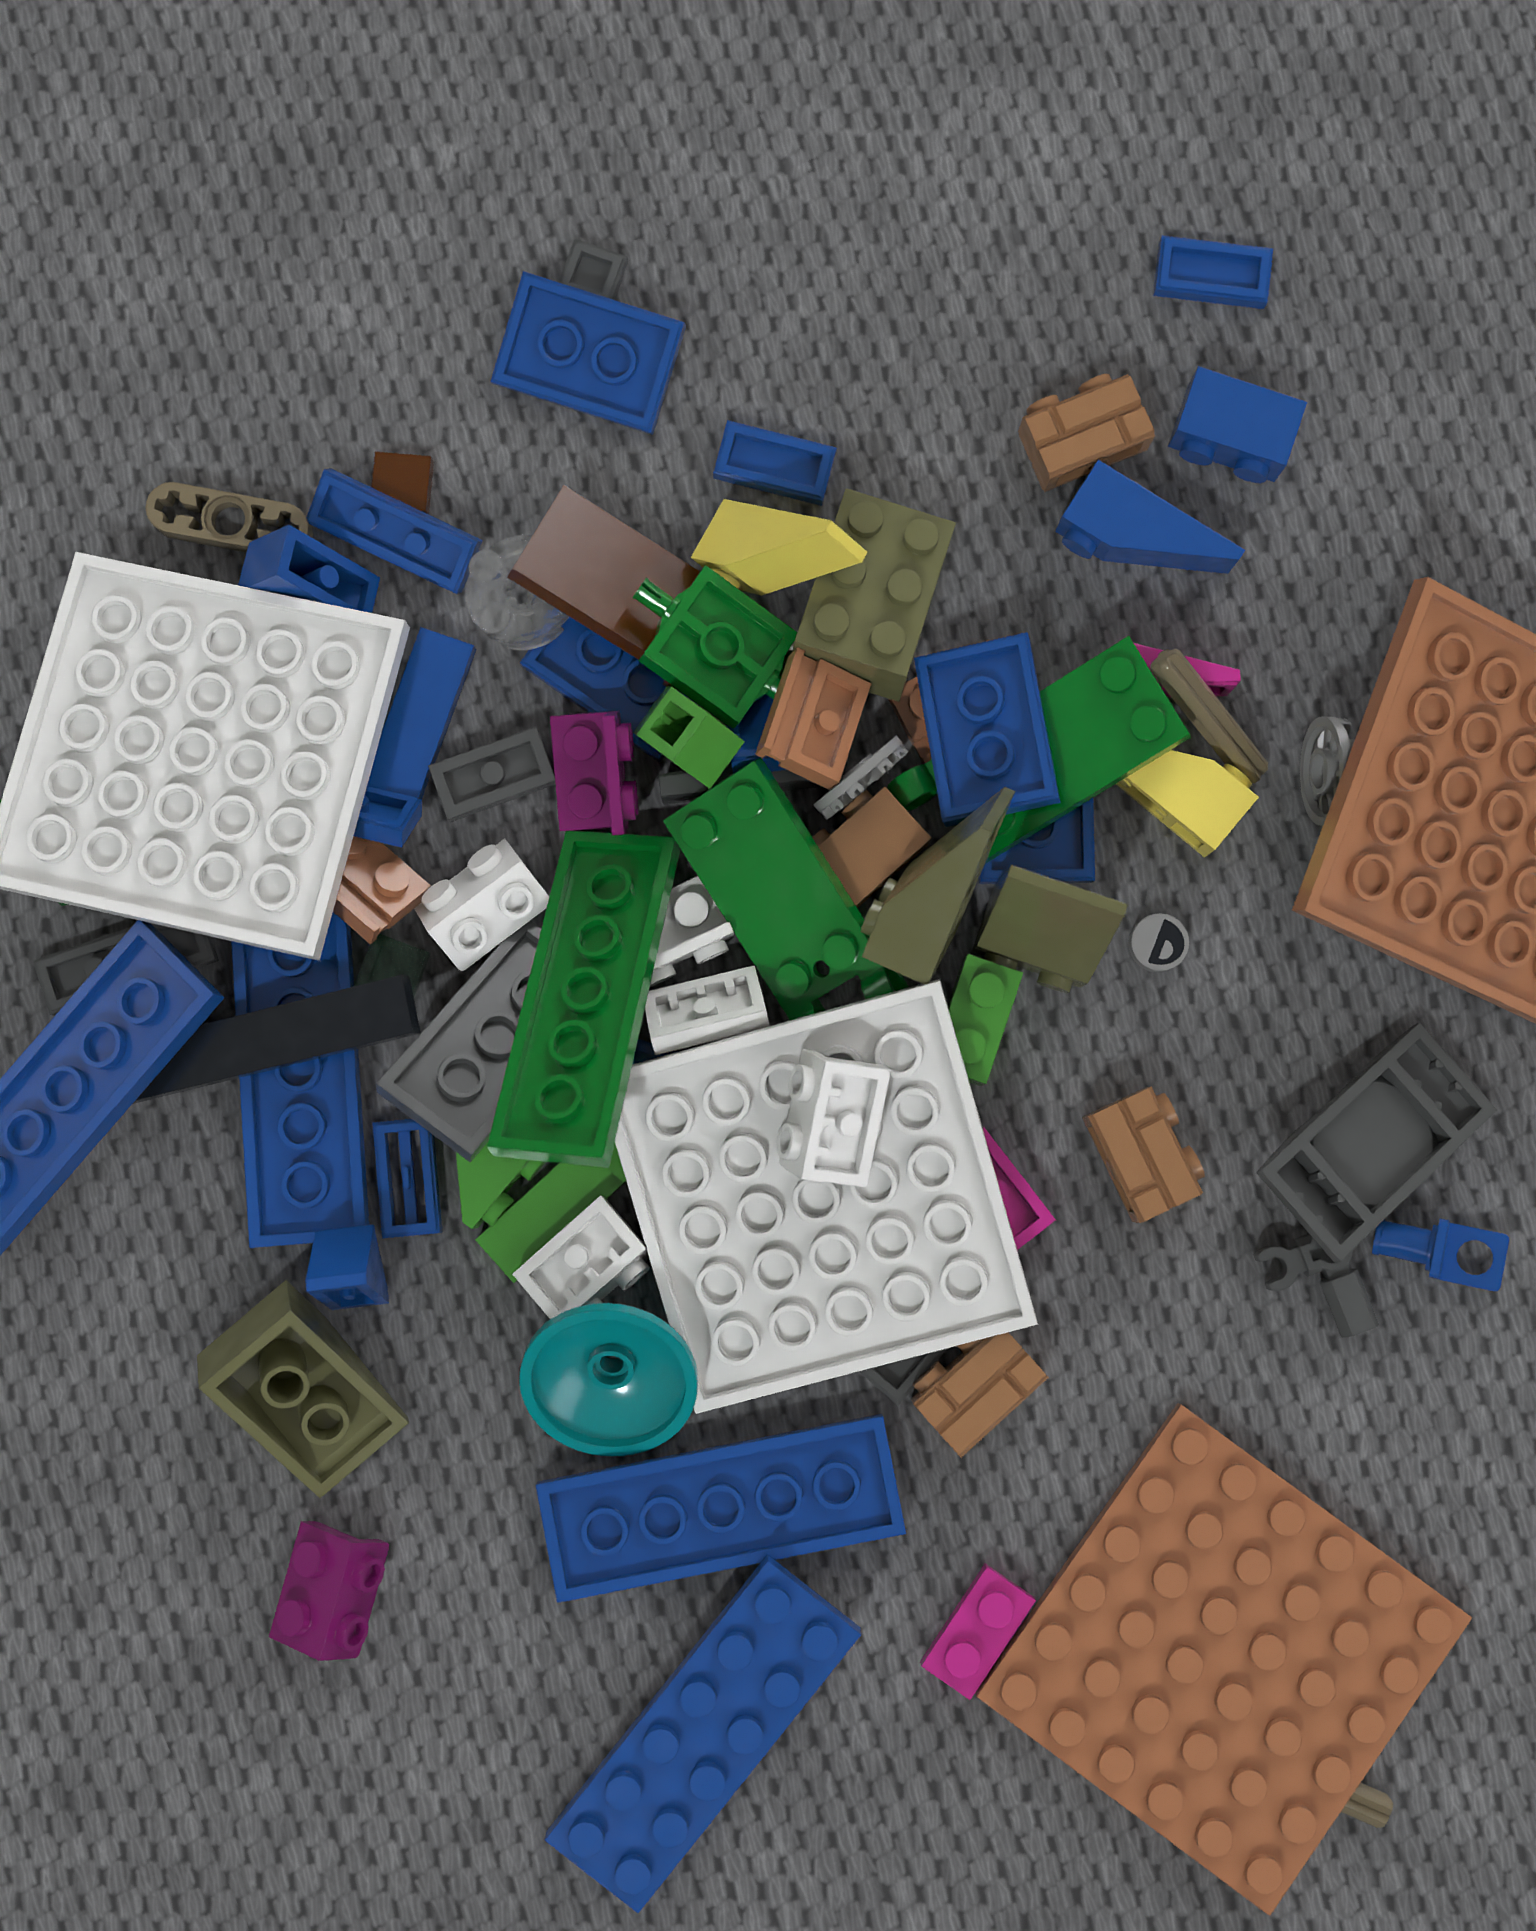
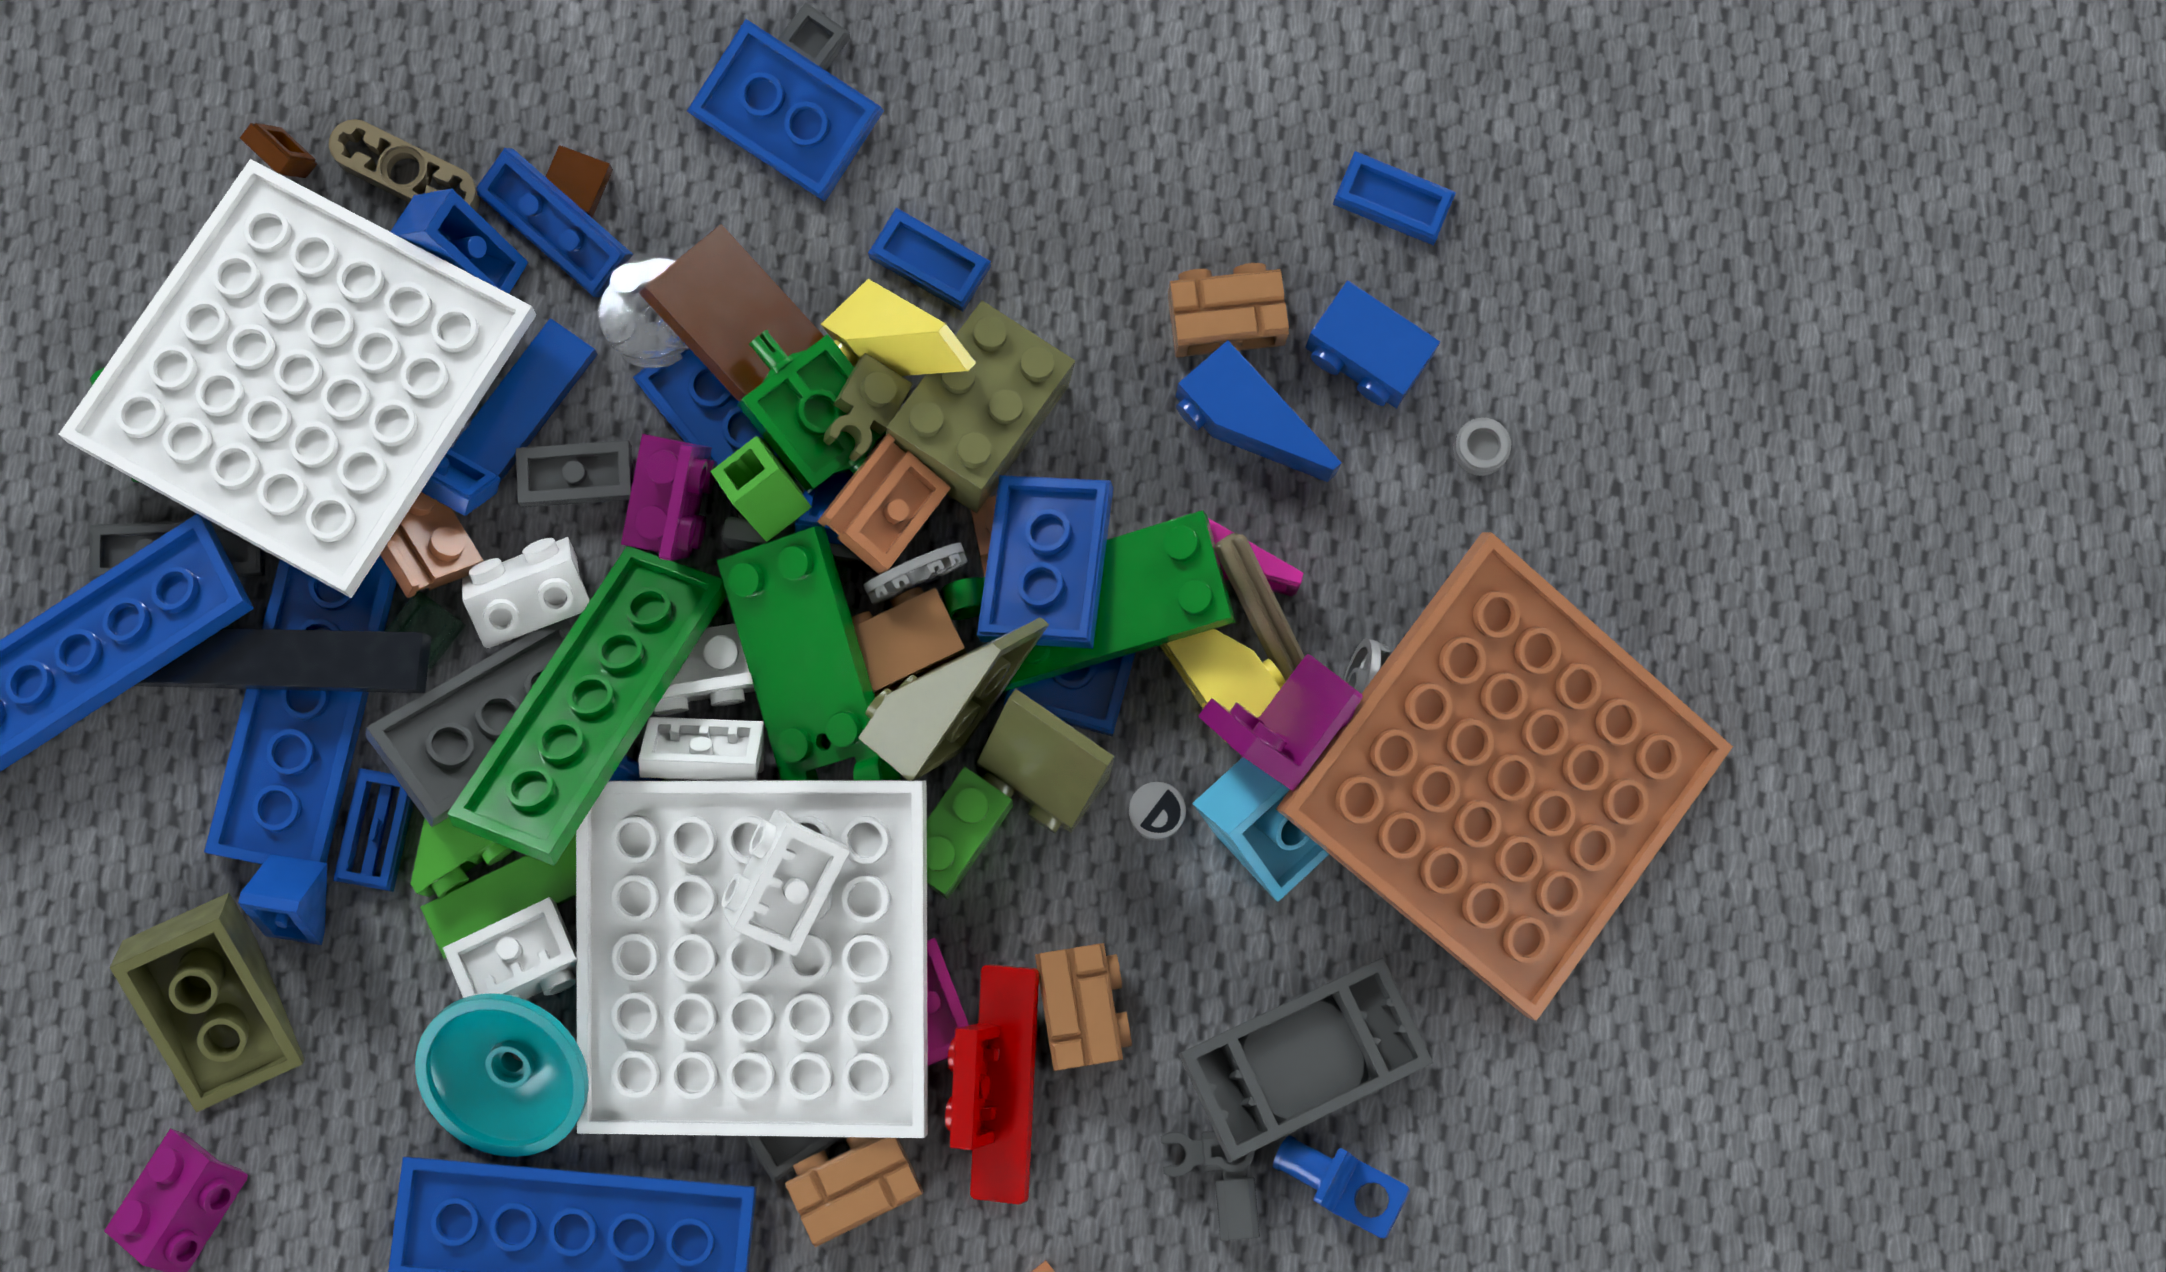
camera: 10 degrees right, 5 degrees down
none -> reddish brown tile [240,123,317,178]
none -> olive plate [824,353,913,461]
none -> red bracket [945,964,1039,1205]
none -> medium azure slope [1192,757,1329,902]
none -> magenta bracket [1198,654,1363,791]
none -> light grey tile [1453,418,1511,476]

